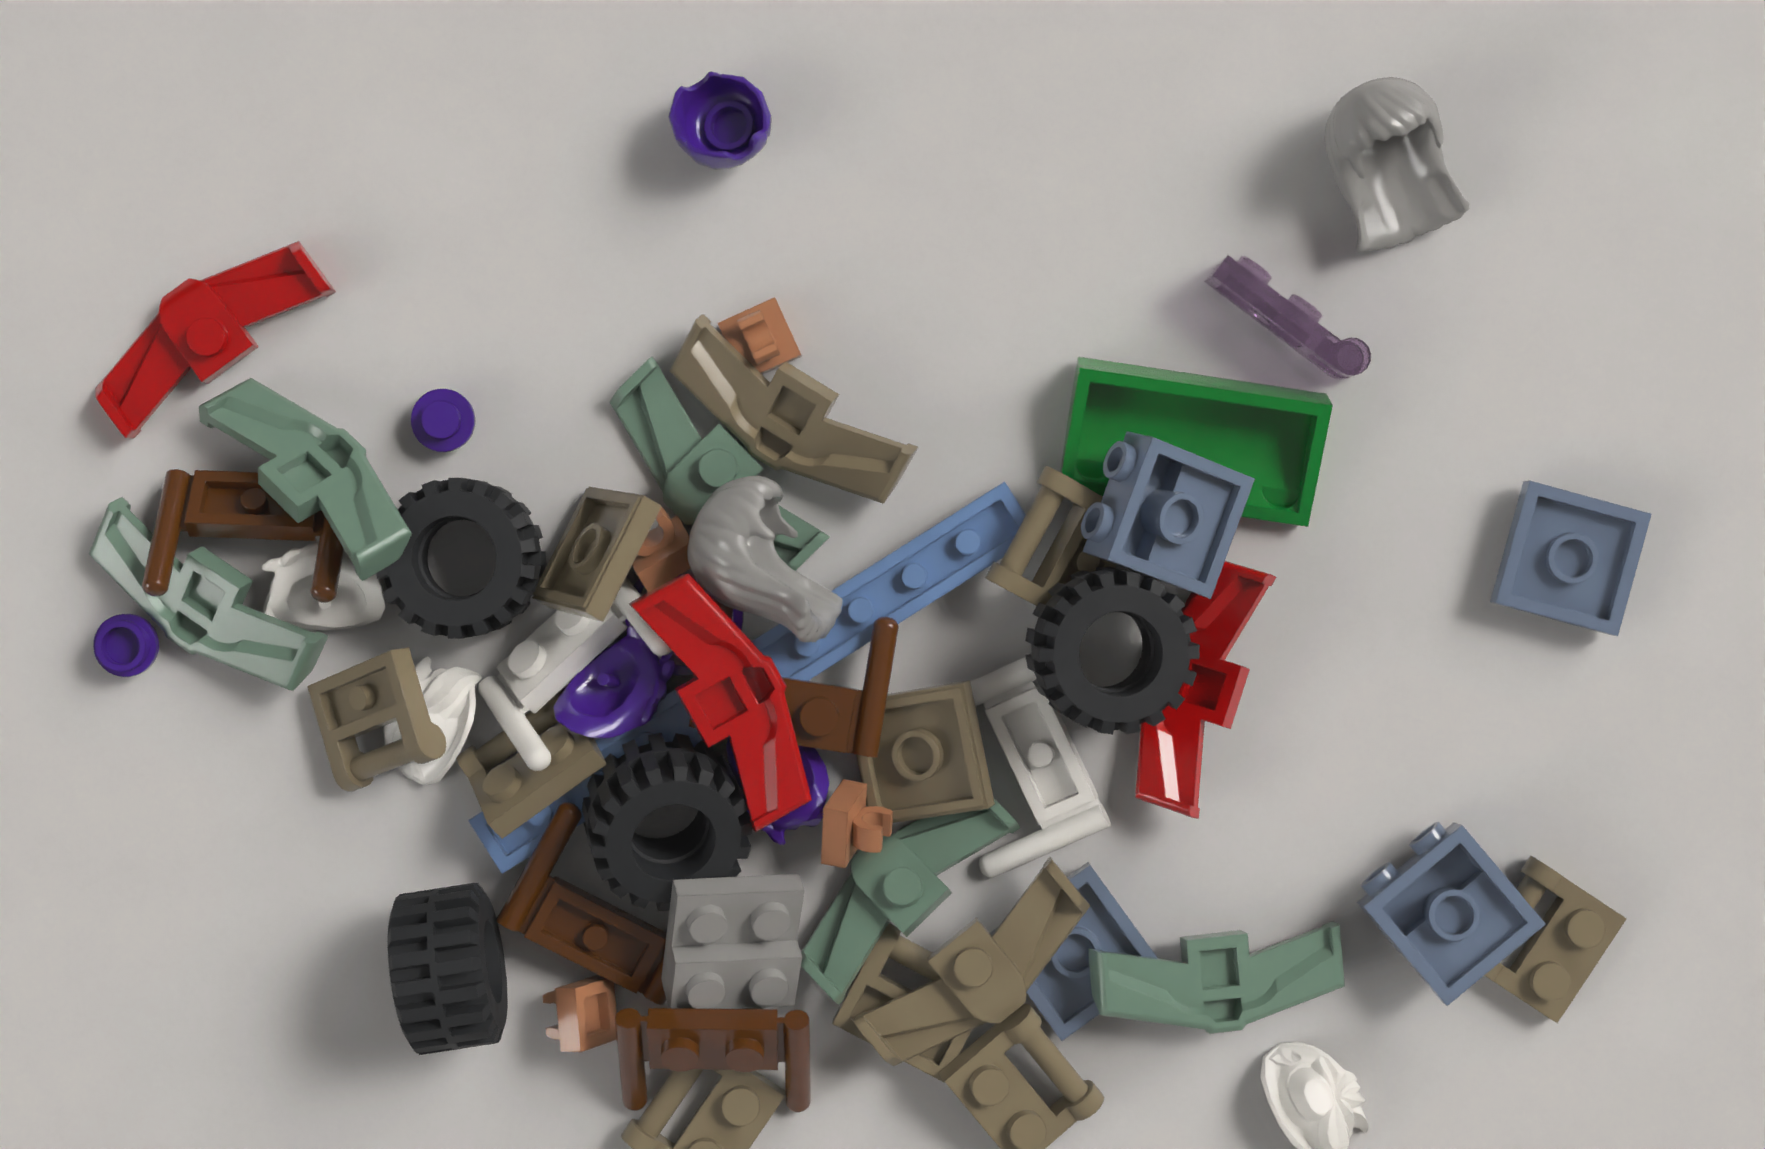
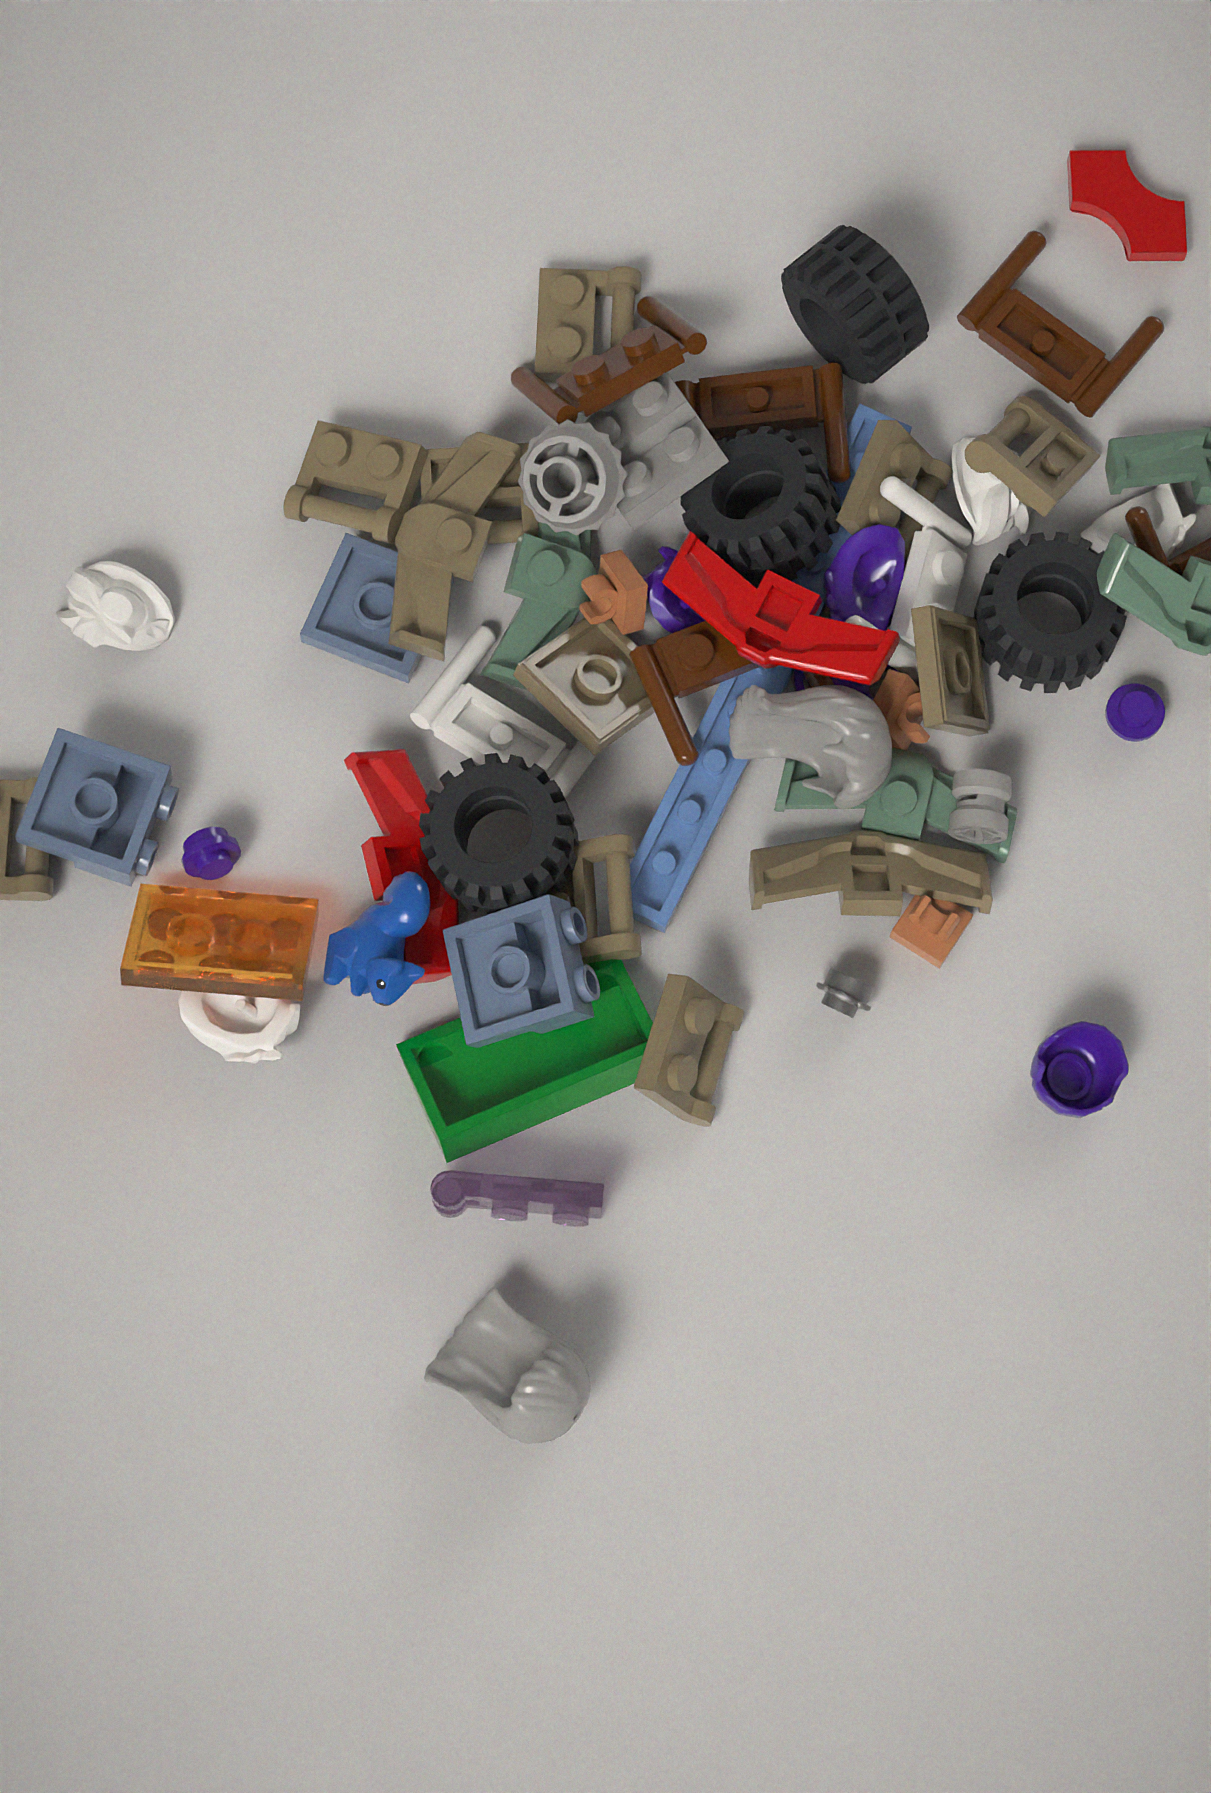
camera: 145 degrees right, 15 degrees down
nougat tile [543,976,617,1052] -> none
sand green plate [1089,921,1345,1034] -> none
sand blue plate [1490,480,1652,636] -> none
none -> clear orange plate [120,883,319,1001]
none -> white hat [178,973,301,1064]
none -> dark purple plate [181,827,241,880]
none -> blue animal [323,871,430,1006]
none -> light grey piece [518,419,627,536]
none -> dark tan plate [634,974,745,1127]
none -> flat silver plate [816,968,874,1018]
none -> light grey wheel [948,769,1013,844]
none -> reddish brown plate [957,231,1164,418]
none -> red tile [1067,150,1187,261]

